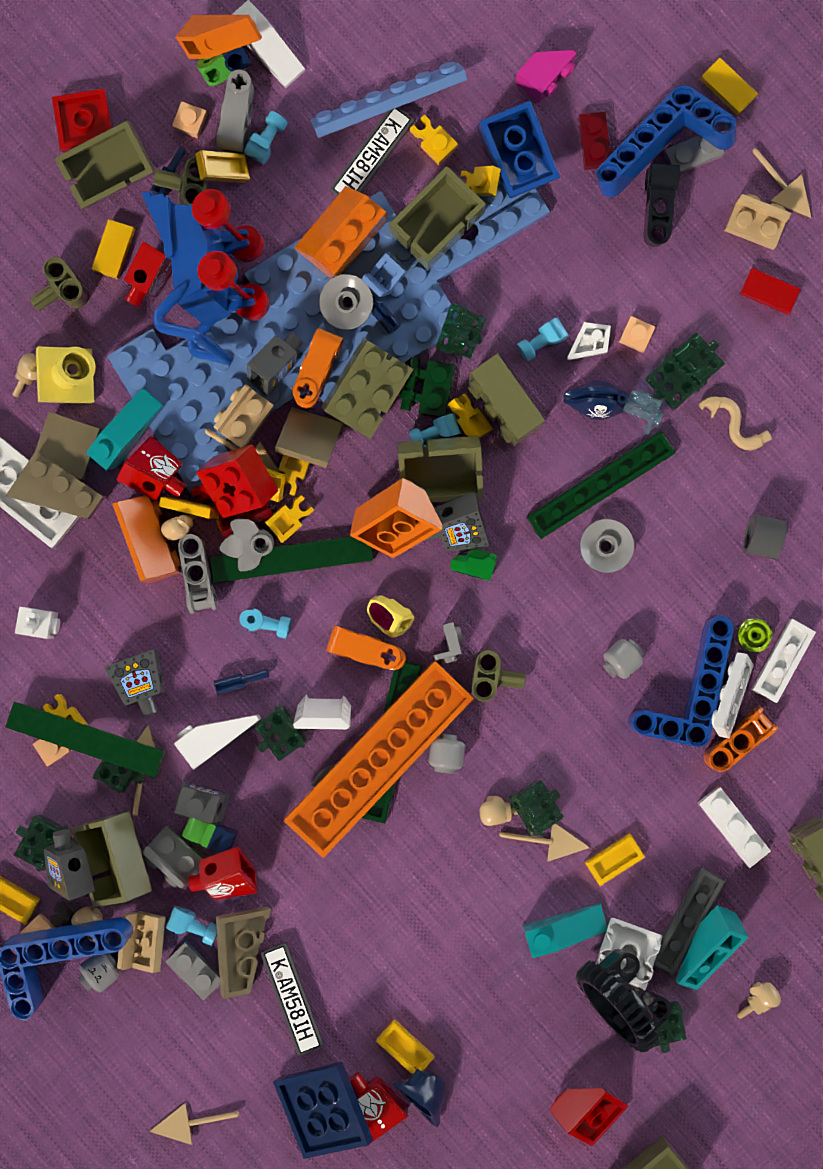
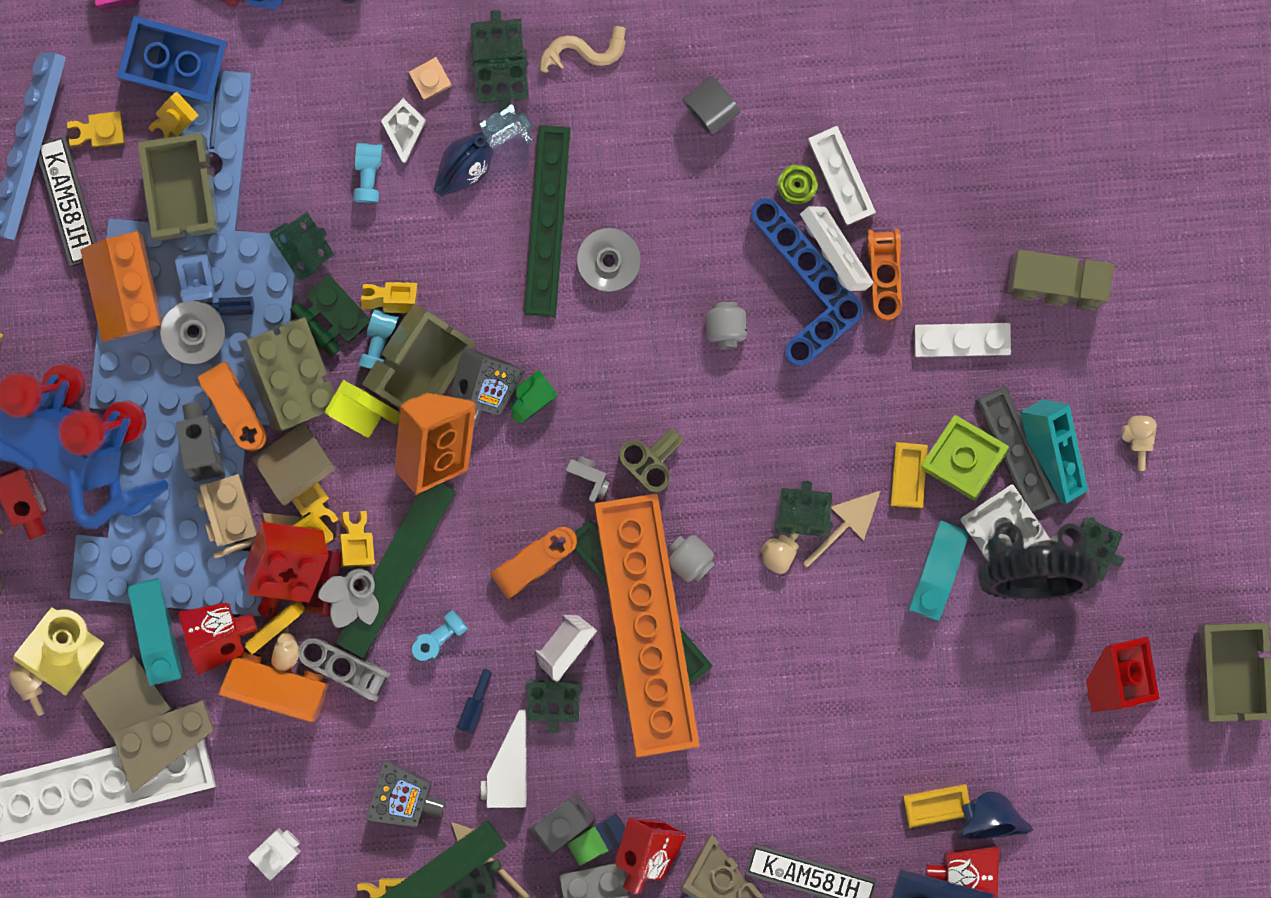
camera: 55 degrees left, 0 degrees up
light yellow rock [367,595,415,638] -> none
olive piece [468,353,545,447] -> none
none -> neon yellow panel [325,380,400,438]
none -> lime plate [921,415,1009,501]

